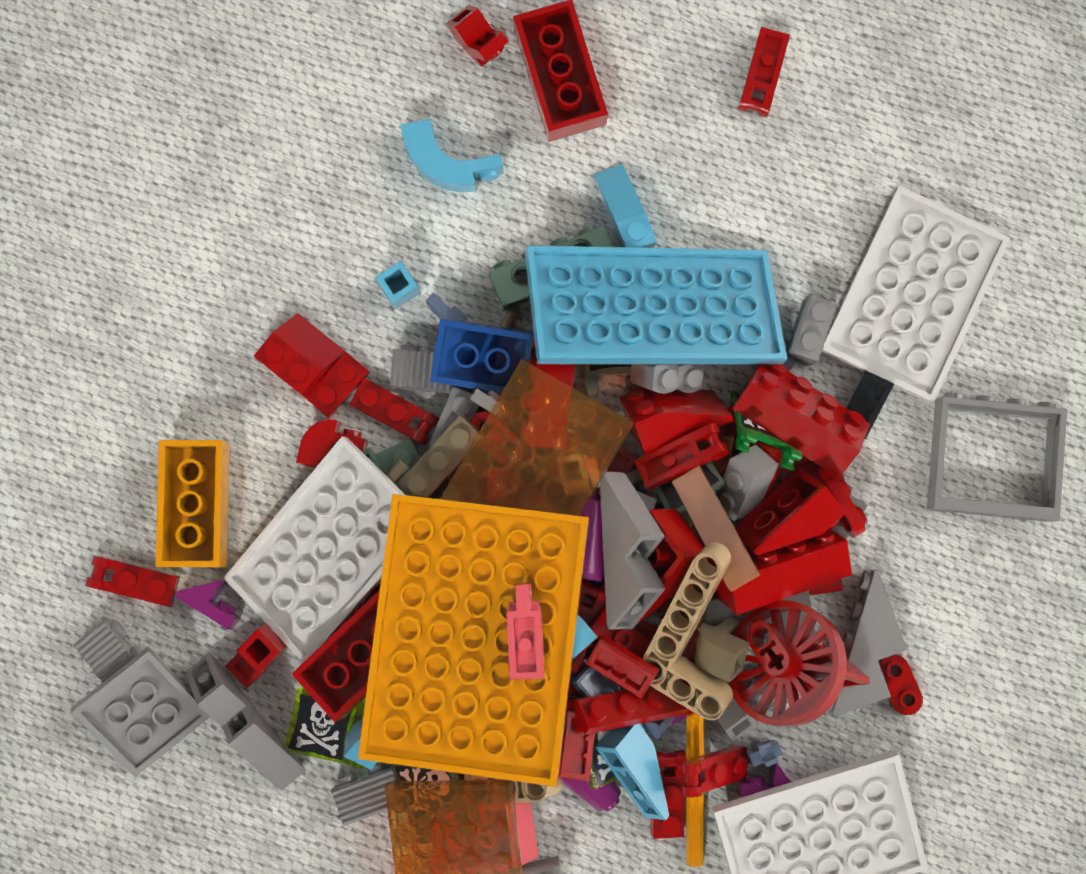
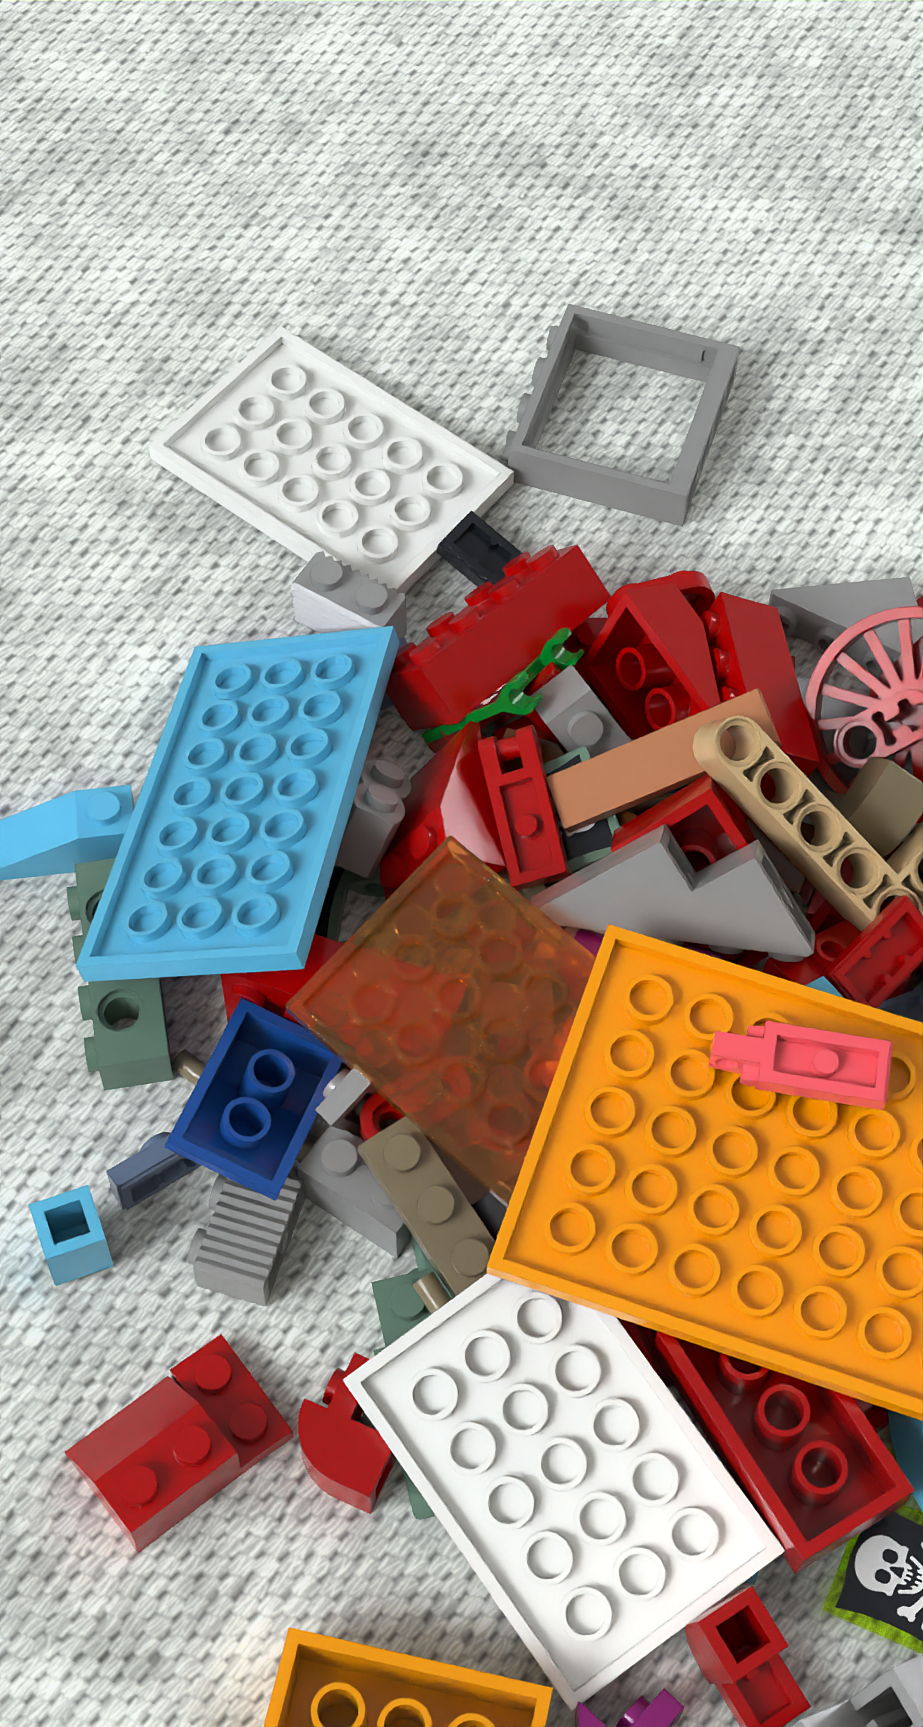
camera: 75 degrees left, 25 degrees down
red plate [349,378,440,446] -> none

